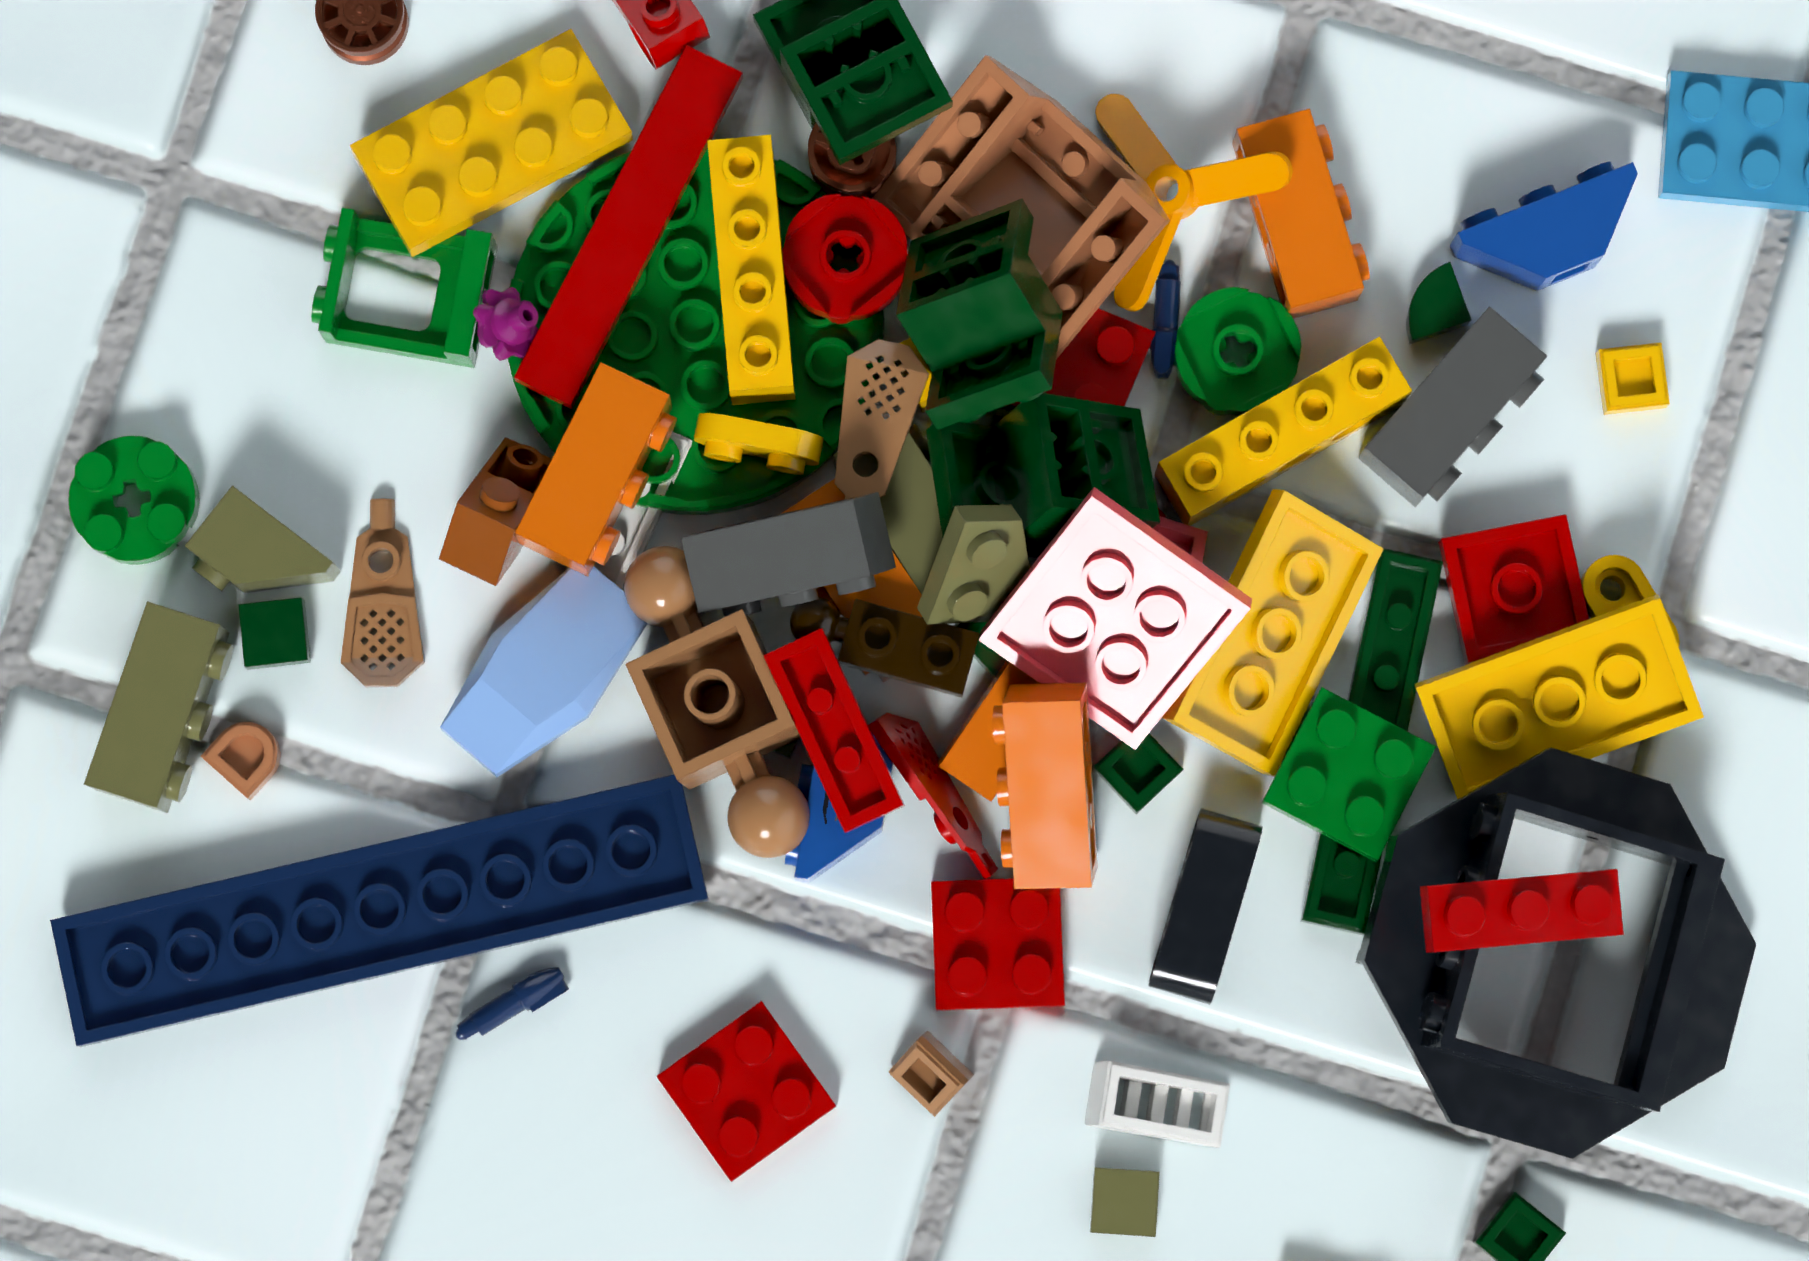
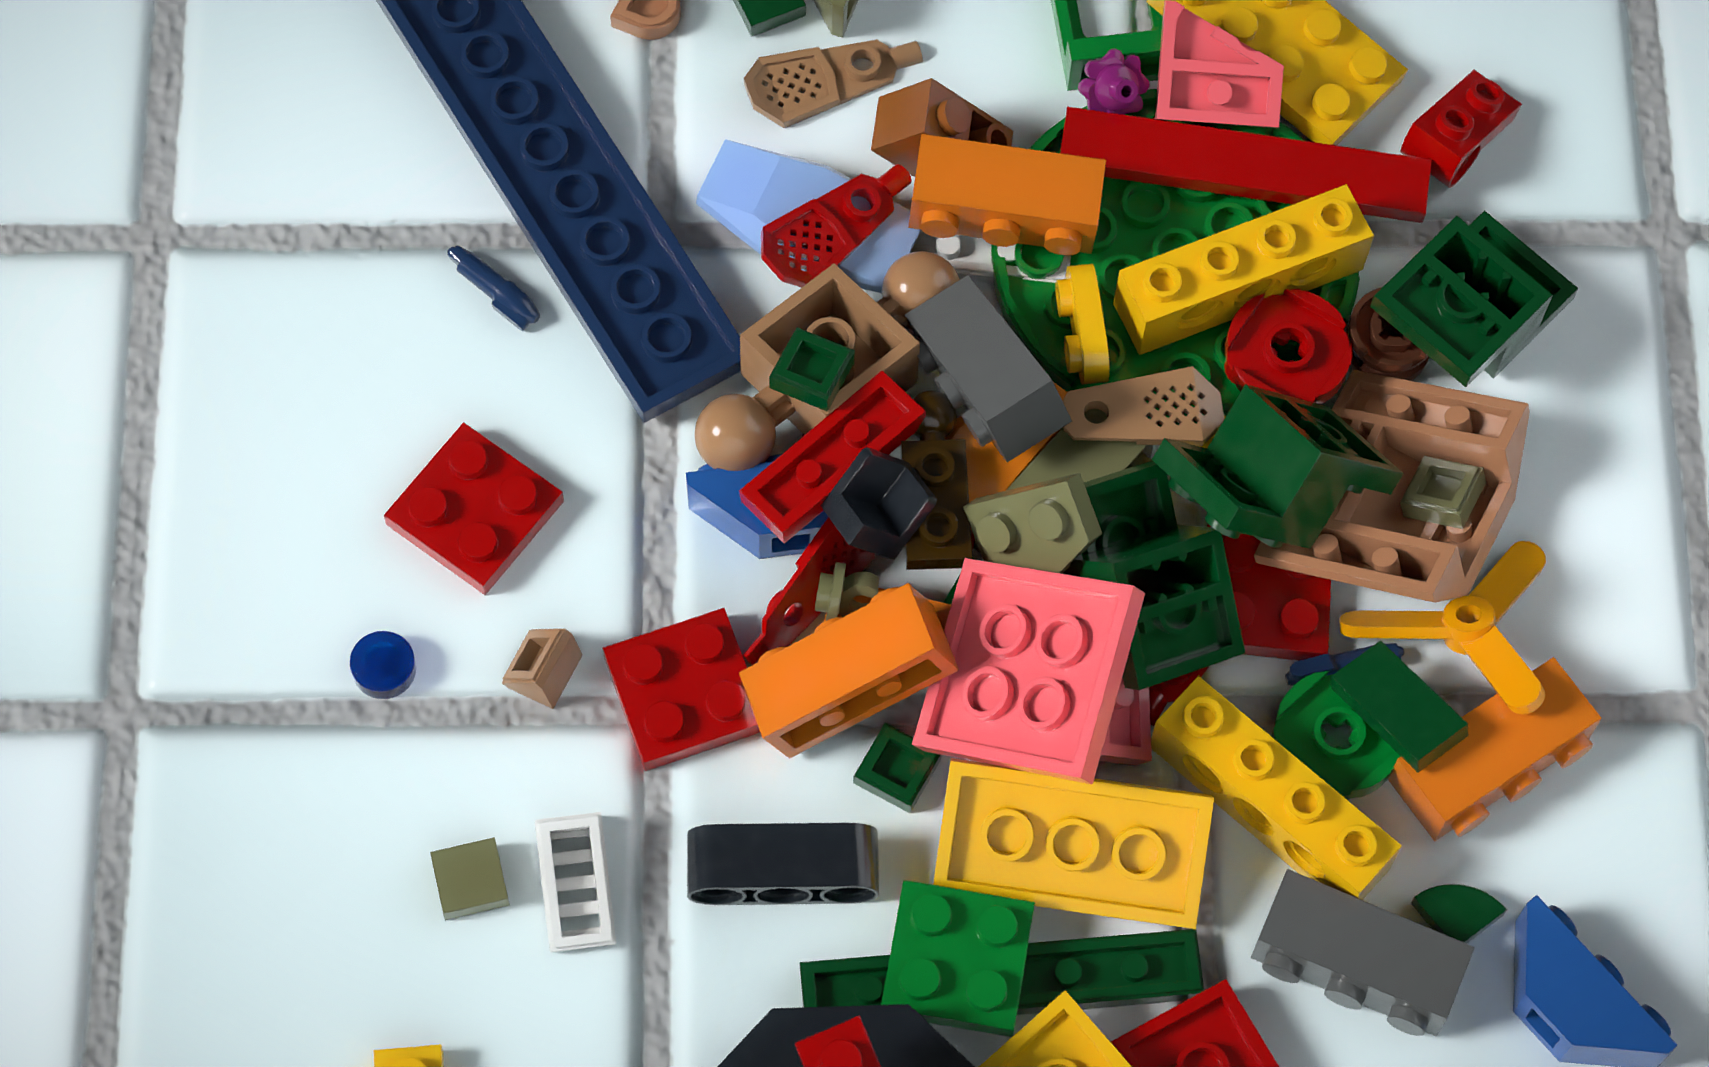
camera: 70 degrees right, 15 degrees down
none -> clear blue tile [350,631,417,699]
none -> red piece [761,164,912,288]
none -> dark green tile [769,327,855,412]
none -> olive plate [815,562,880,620]
none -> black panel [821,447,937,560]
none -> coral wing [1155,0,1284,128]
none -> dark green tile [1331,640,1468,773]
none -> olive tile [1400,456,1486,529]

